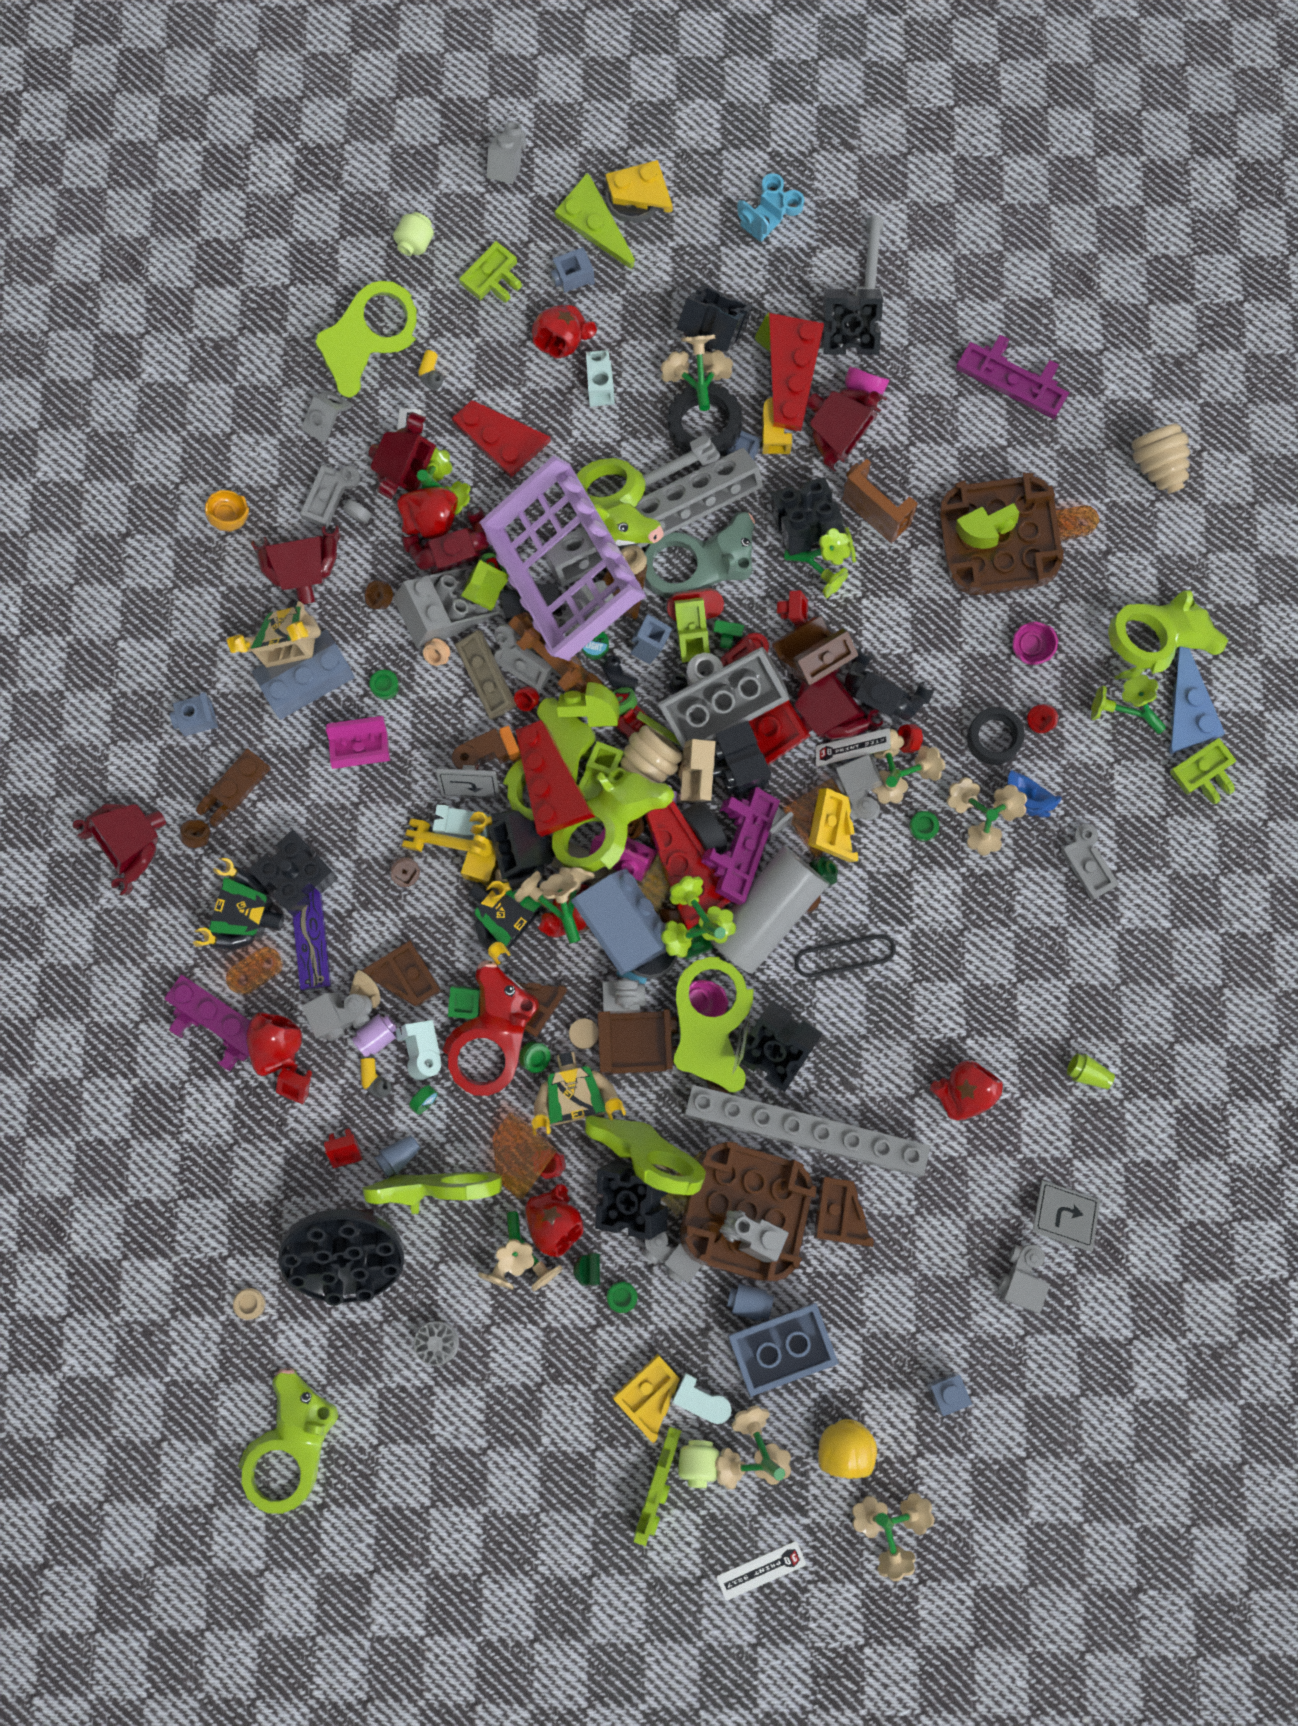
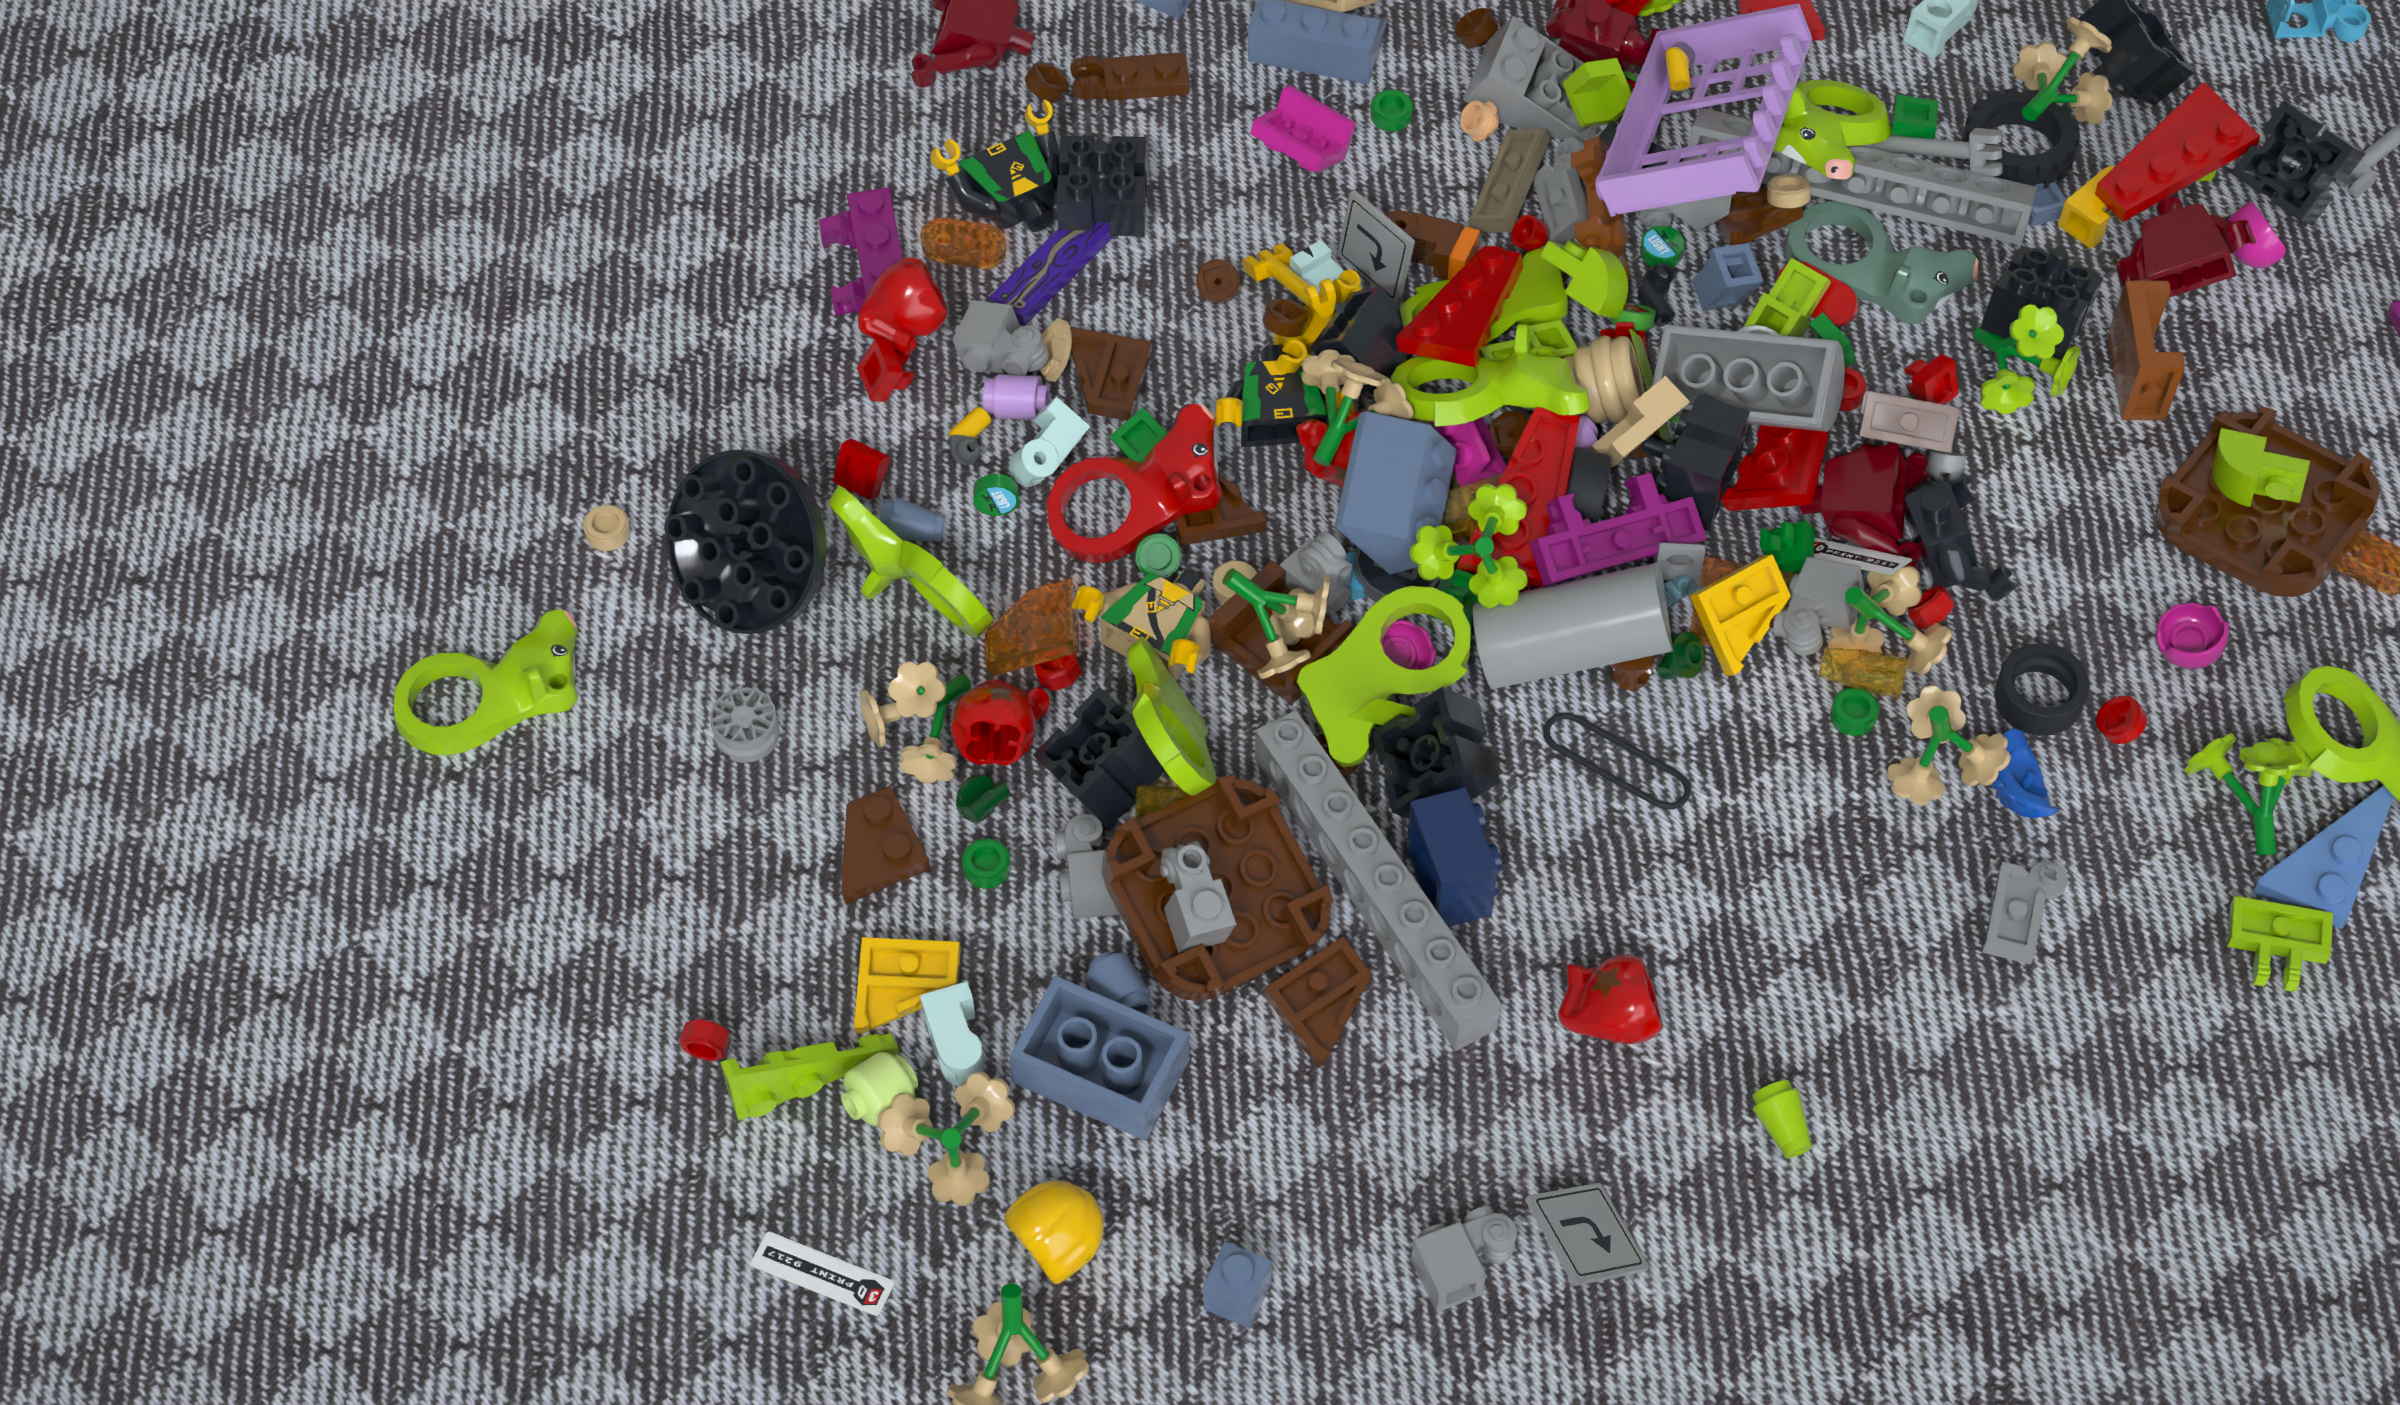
camera: 45 degrees right, 20 degrees down
none -> red tile [680,1018,731,1062]
none -> reddish brown wing [841,786,930,905]
none -> tan plant [1222,568,1330,679]
none -> reddish brown tile [1262,298,1309,337]
none -> dark blue piece [1406,787,1502,927]
none -> clear light blue animal [1664,575,1703,607]
none -> yellow arm [1665,42,1695,91]
none -> green tile [1760,520,1815,576]
none -> clear yellow hinge [1819,647,1908,699]
none -> green tile [1891,95,1938,139]

